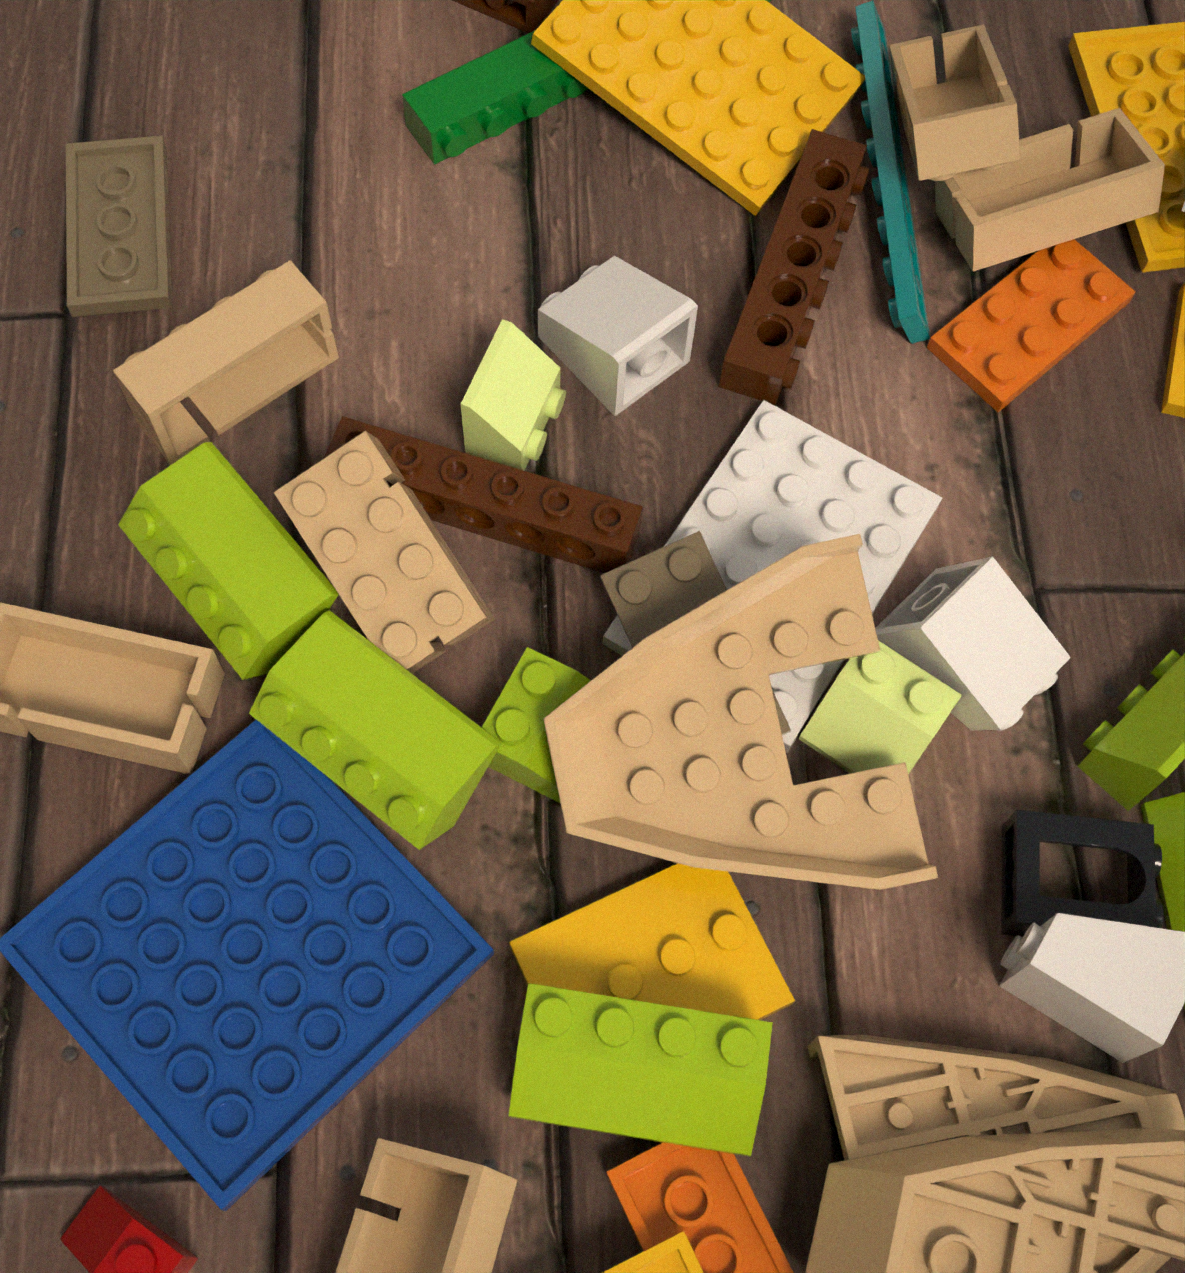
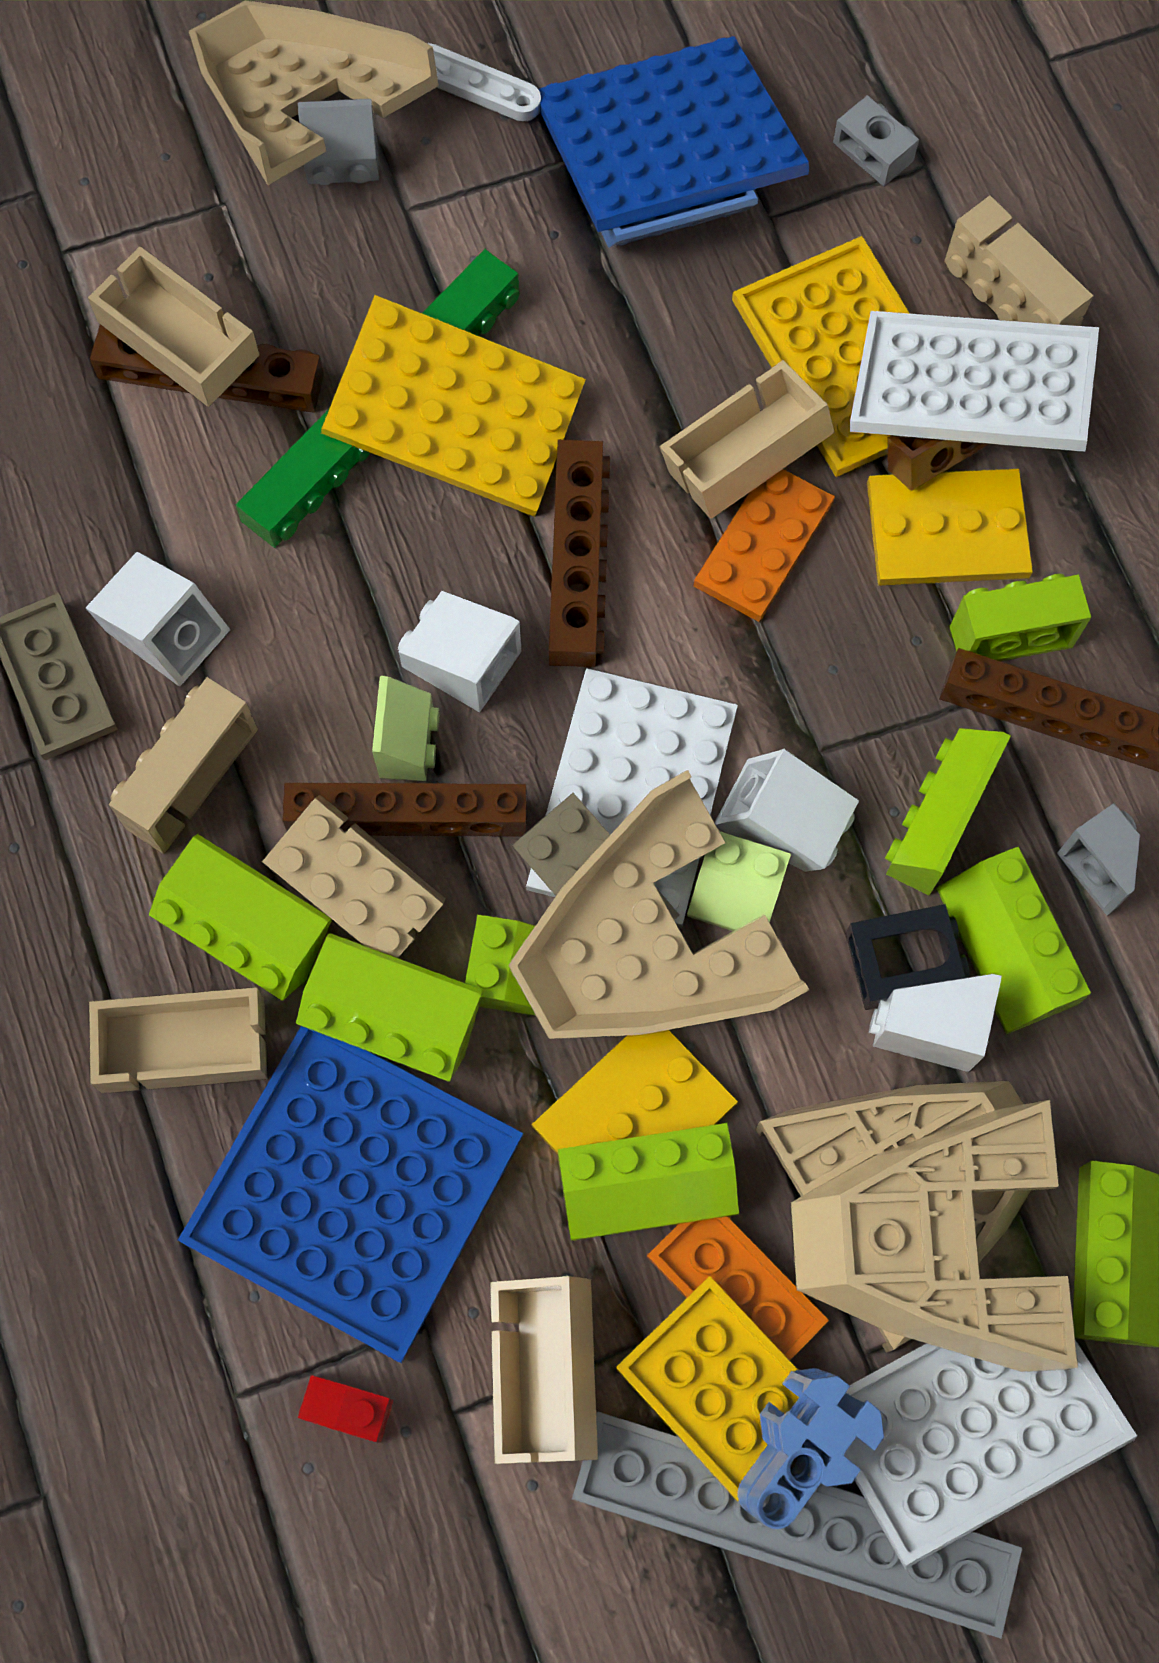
camera: 15 degrees left, 5 degrees up
teal plate [851,0,930,344] -> none
tan piece [889,24,1020,181] -> none
none -> white slope [86,552,230,686]

